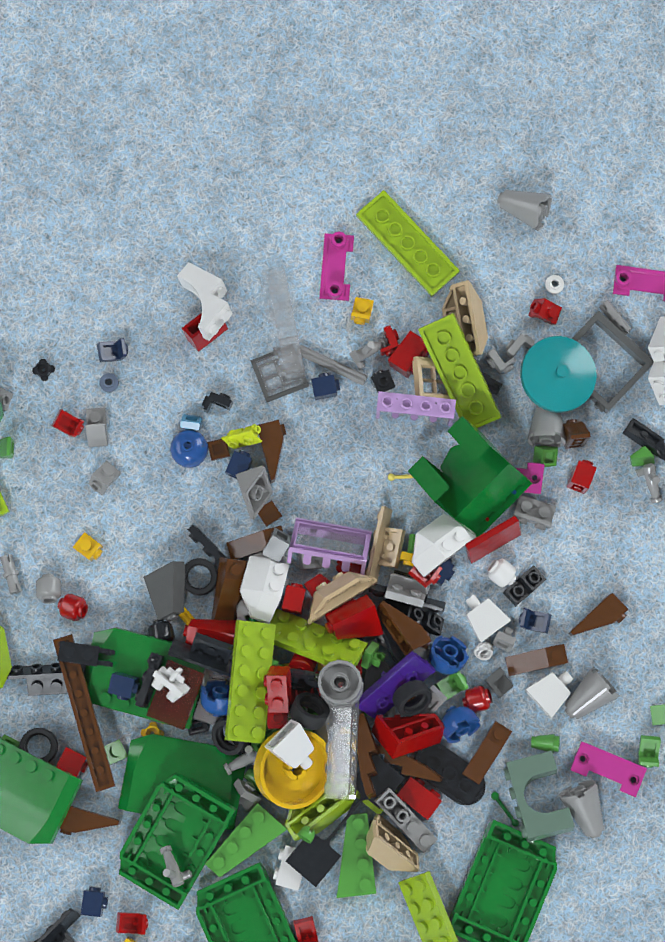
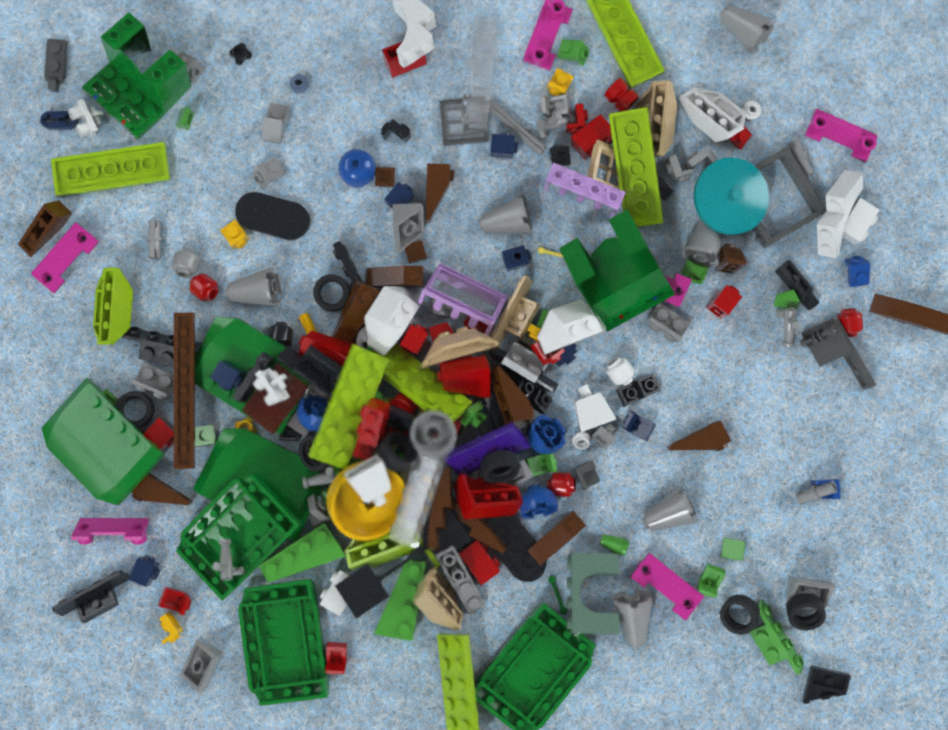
camera: 10 degrees right, 5 degrees up
red bracket [51,409,84,437] -> none
black hinge [57,641,115,667] -> none
dark blue bracket [97,338,128,362] -> none
dark grey slope [143,561,185,622] -> none
dark azure plate [180,414,202,431] -> none
neon yellow hinge [221,424,262,449] -> none
panel [262,528,292,563] -> none
bright green hinge [297,826,315,843] -> none
red tile [465,516,521,564] -> none
slope [505,644,568,676] -> none
white torso [525,671,573,718] -> none
none -> dark pink brick [71,518,149,545]
none -> light grey bracket [131,362,174,400]
none -> light grey cone [226,268,282,306]
none -> black tile [235,192,310,241]
none -> light grey cone [478,195,533,234]
none -> dark blue brick [501,245,531,272]
none -> light grey bracket [540,94,571,118]
none -> bright green bracket [557,39,589,66]
none -> red wheel [604,78,640,112]
none -> white wedge [679,87,746,142]

